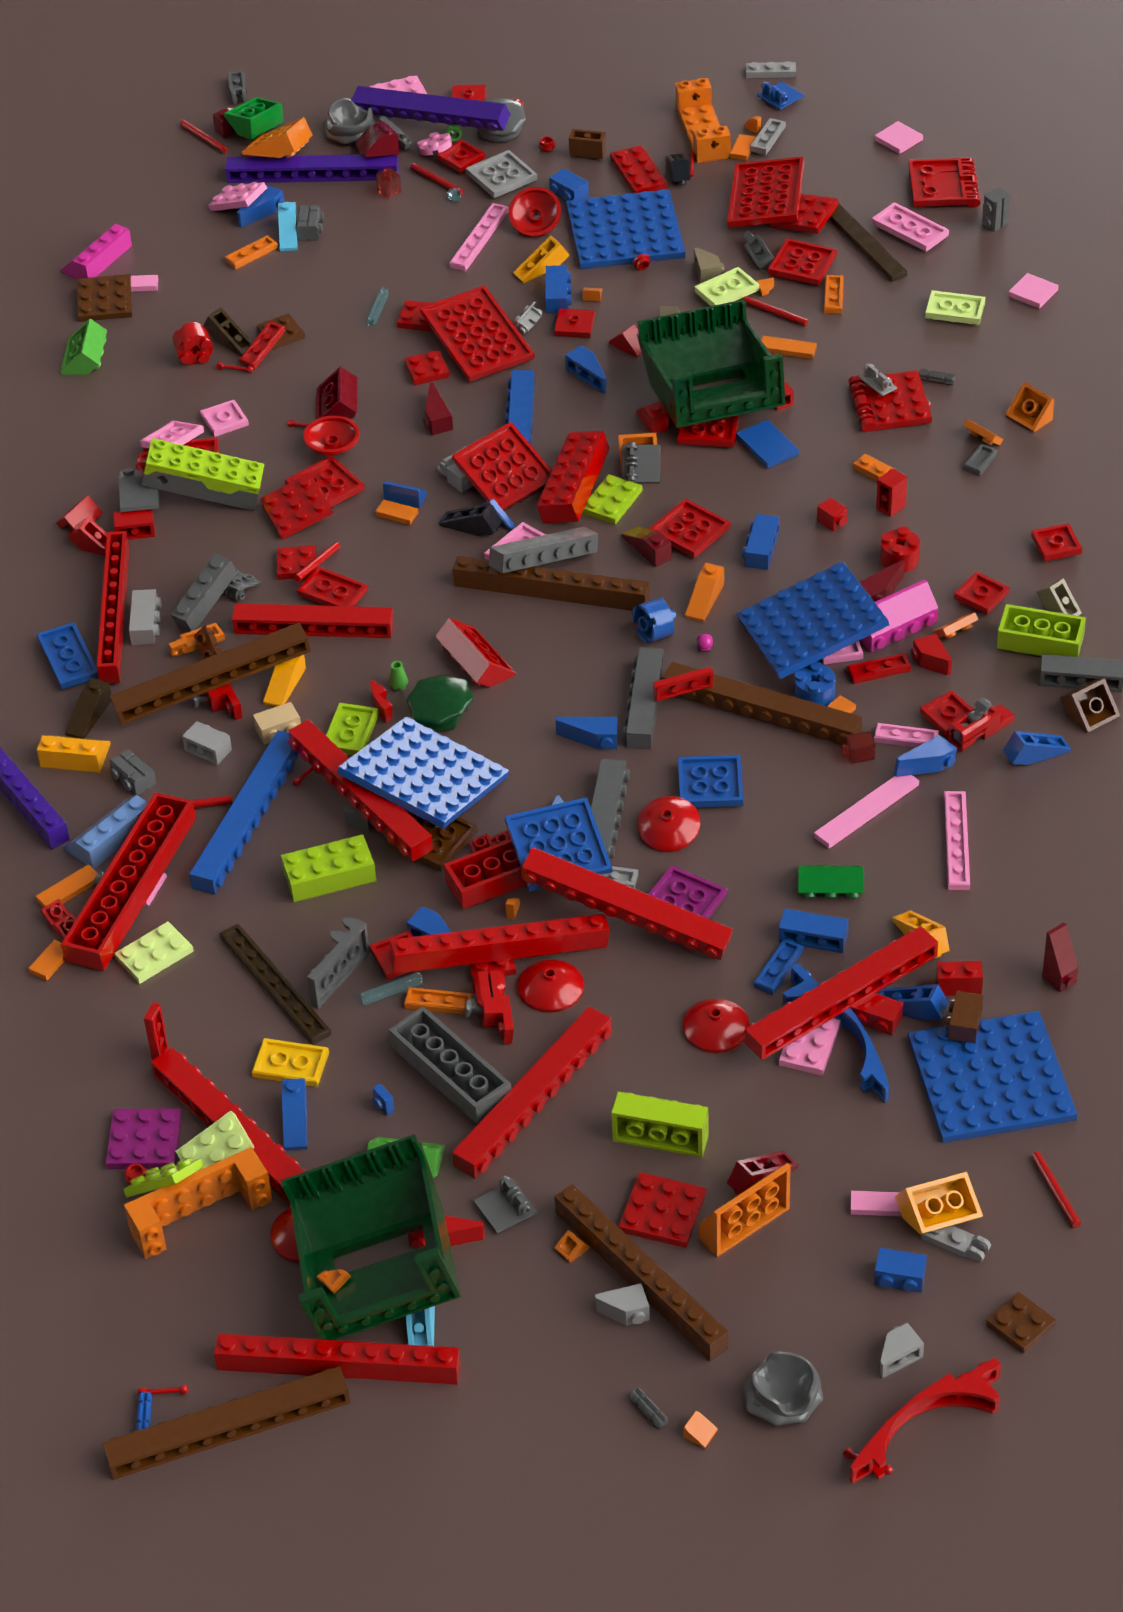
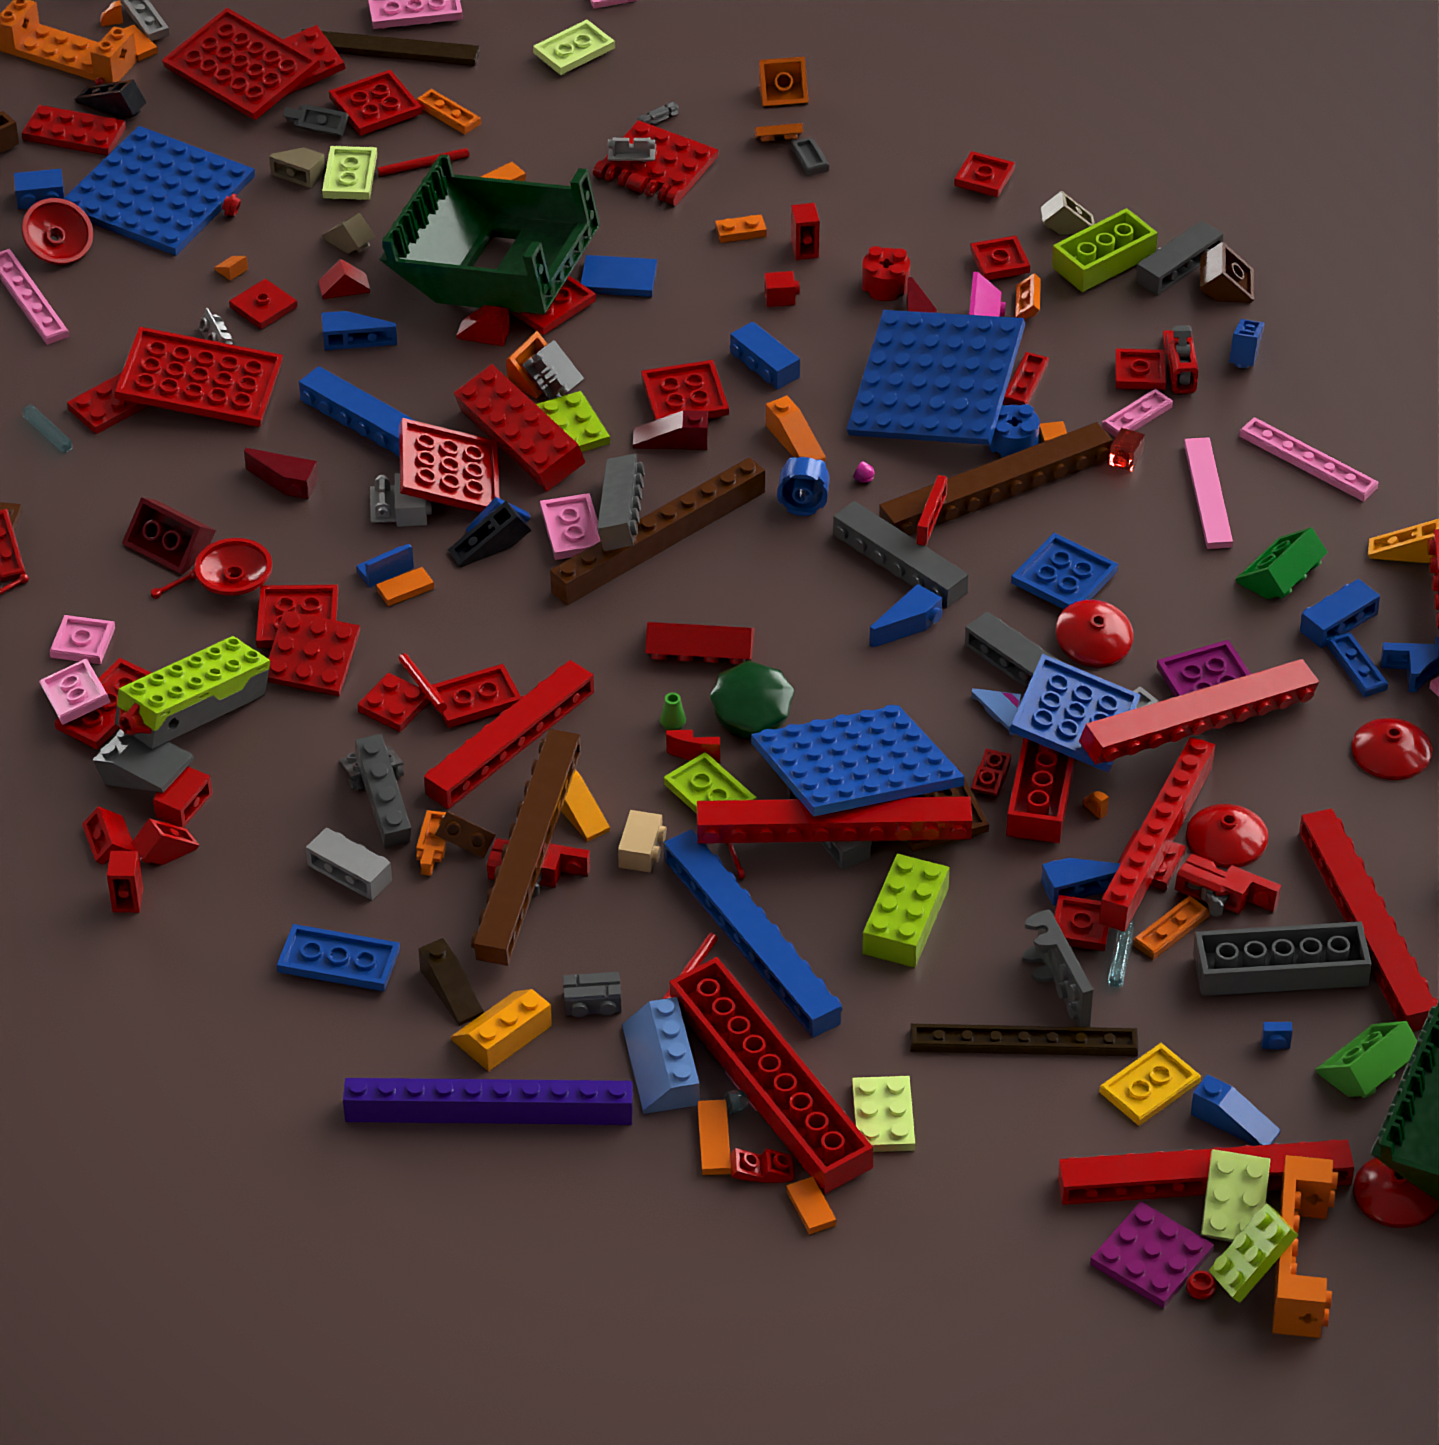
camera: 55 degrees left, 0 degrees up
red brick [97,531,130,684] -> none
red tile [143,1002,169,1060] -> none
light grey brick [182,721,232,765] -> none
red plate [404,350,450,385] -> none
light orange slope [513,235,570,283] -> none
blue brick [545,265,571,313] -> none
orange tile [756,277,774,296] -> none
blue slope [893,735,957,777] -> none
red slope [911,634,952,675] -> none
none -> red brick [107,851,144,913]

